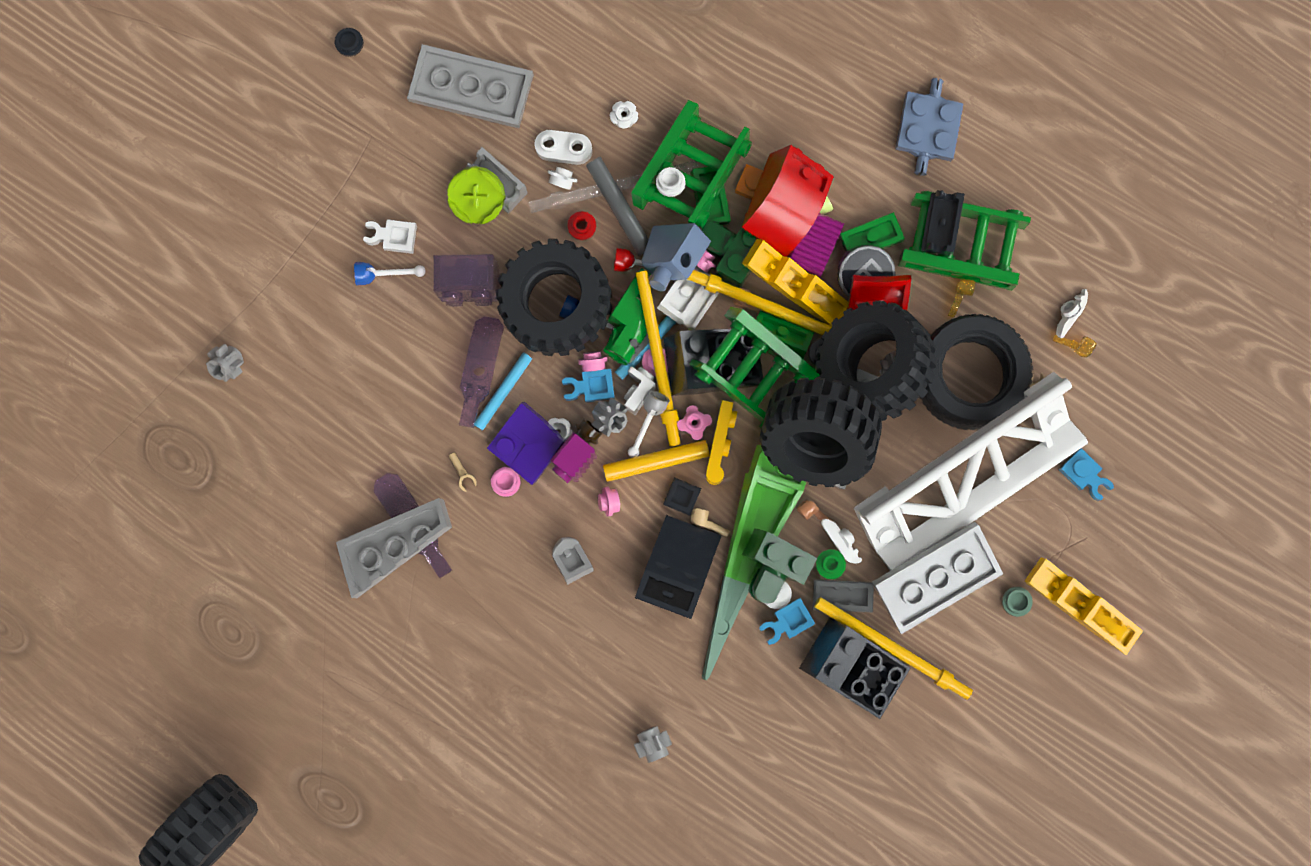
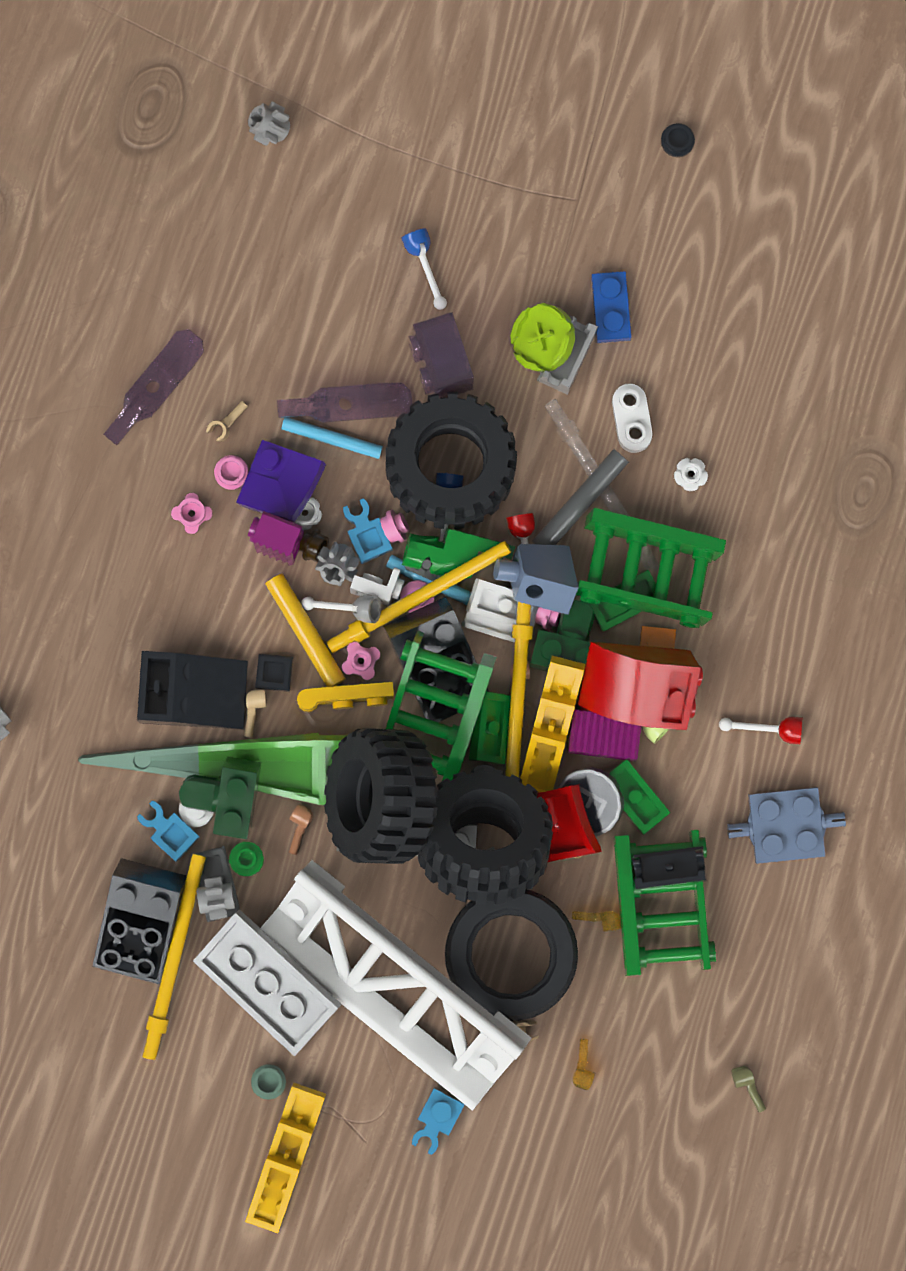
camera: 65 degrees right, 0 degrees up
light grey wing [336,498,452,599] -> none
white plate [363,220,417,254] -> none
light grey plate [407,44,534,128] -> none
white plate [548,167,577,190] -> none
light grey plate [552,537,594,585] -> none
red plate [567,211,597,241] -> none
bright pink plate [598,487,620,517] -> none
white plate [656,167,685,197] -> none
white piece [821,519,862,564] -> none
white piece [1056,289,1088,338] -> none
none -> bright pink plate [171,493,212,534]
none -> light grey gear [197,876,235,920]
none -> blue plate [591,271,632,343]
none -> hinge [719,716,803,745]
none -> olive hand [731,1066,766,1112]

